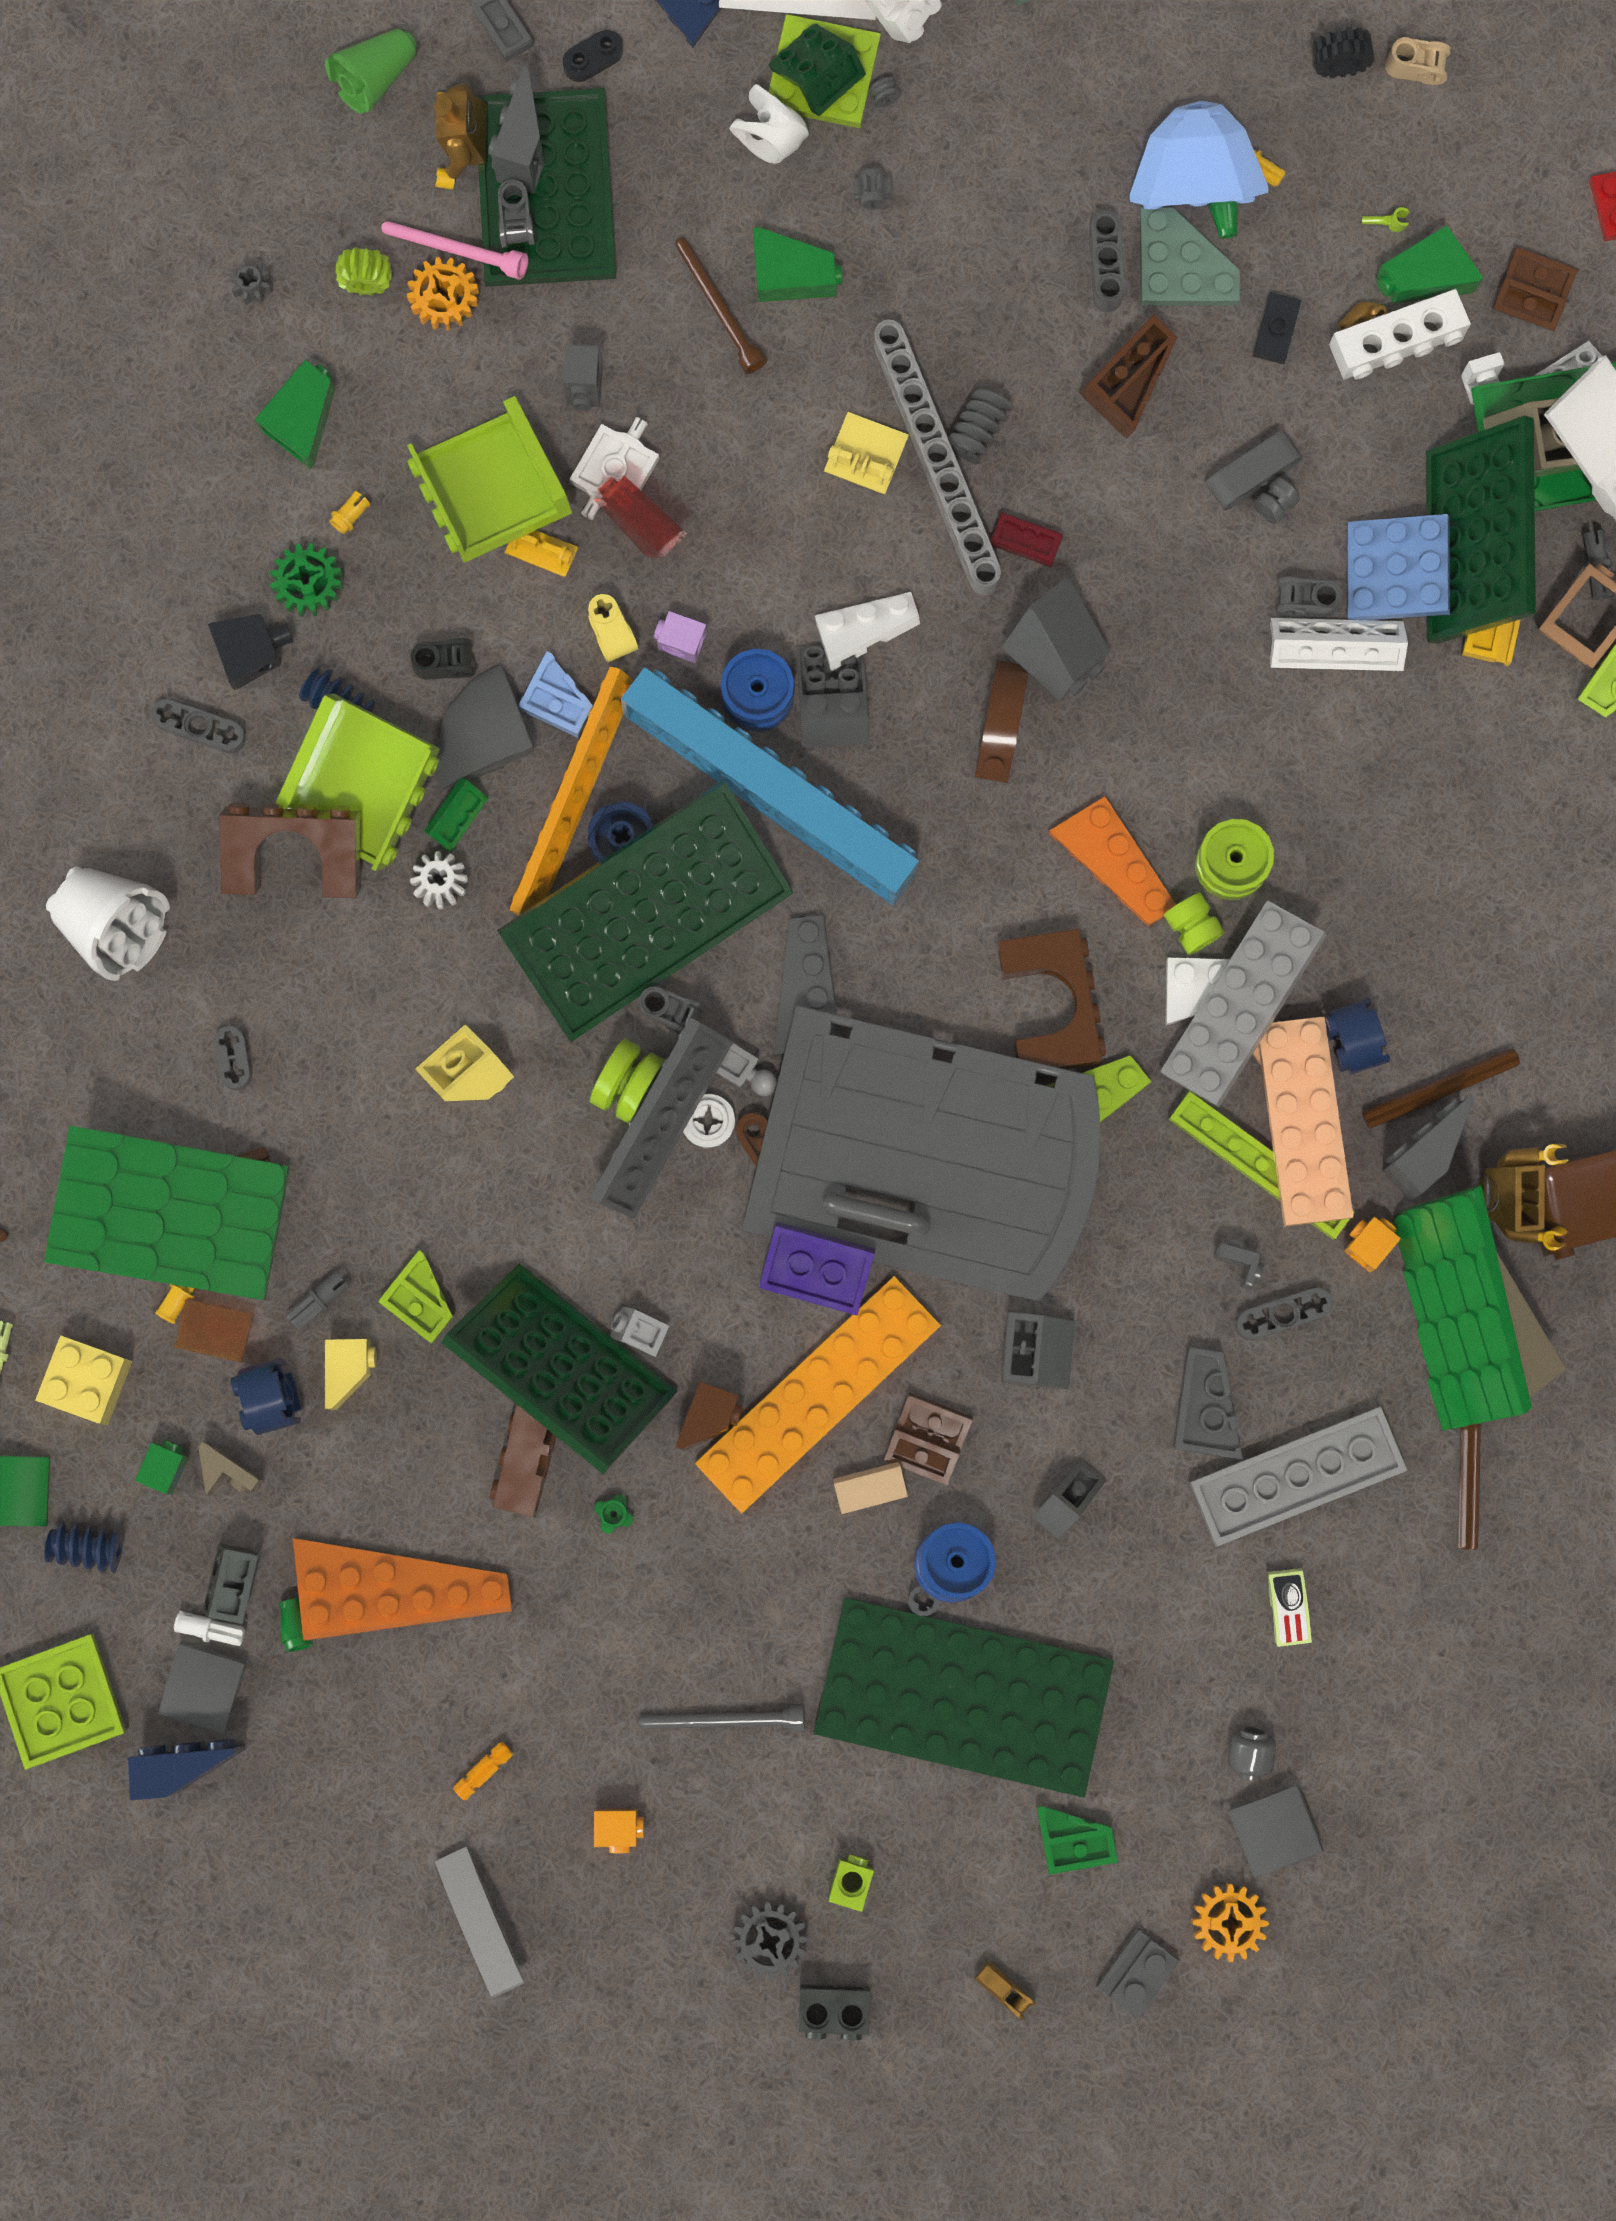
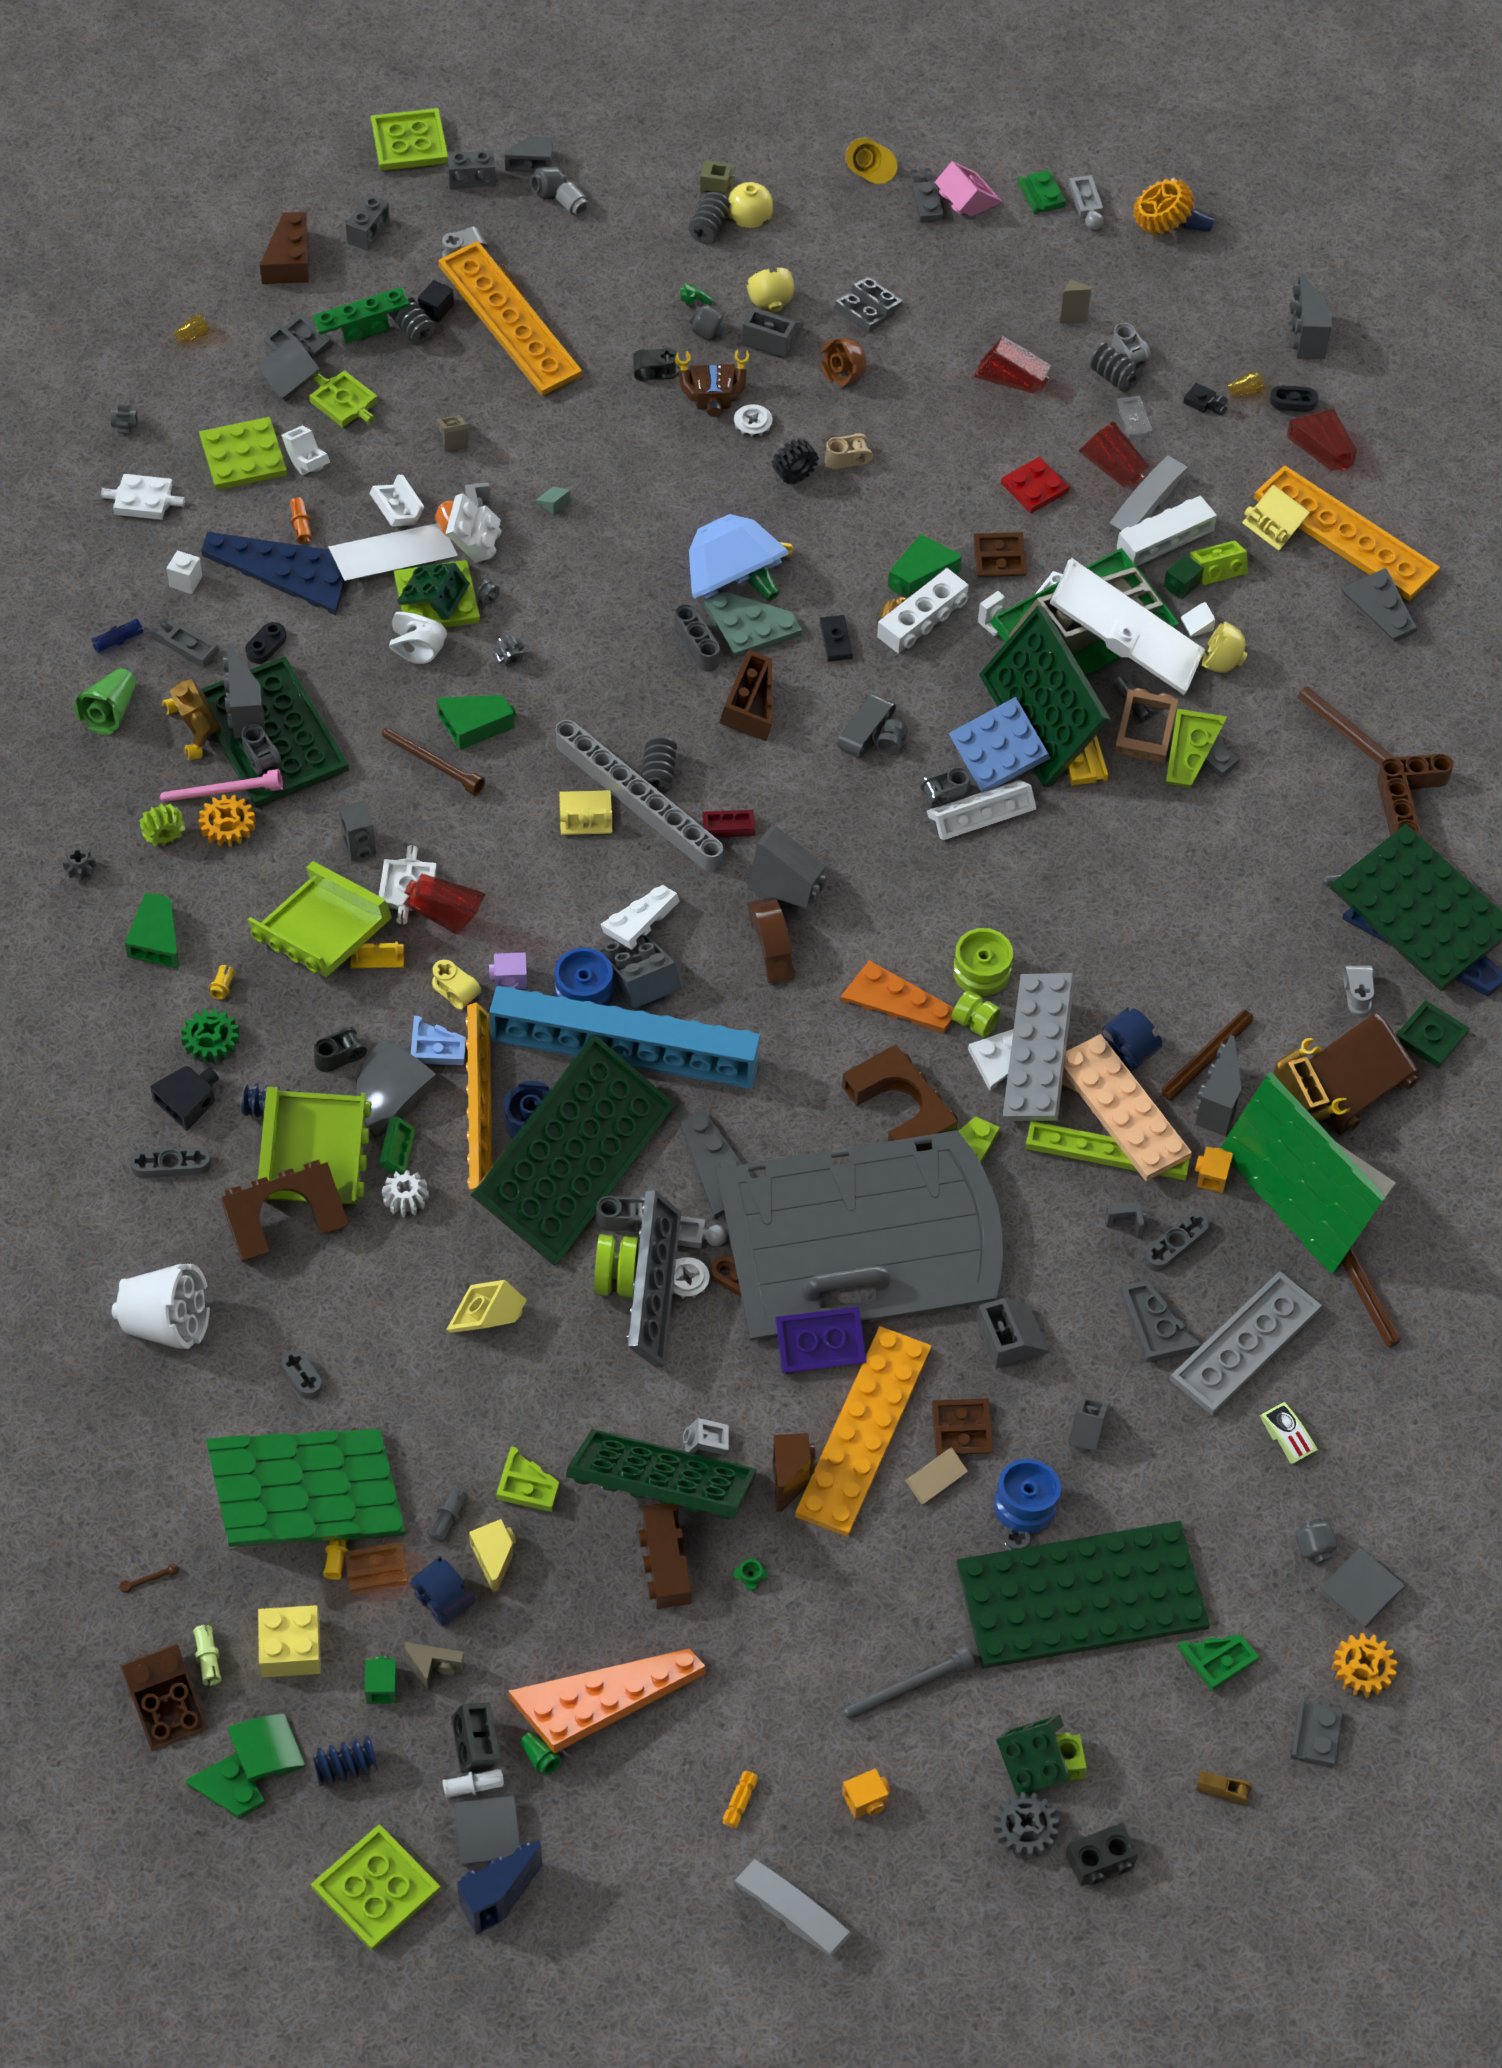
camera: 25 degrees left, 25 degrees down
lime hand [1362,207,1410,232] -> none
none -> dark green bracket [996,1714,1070,1795]

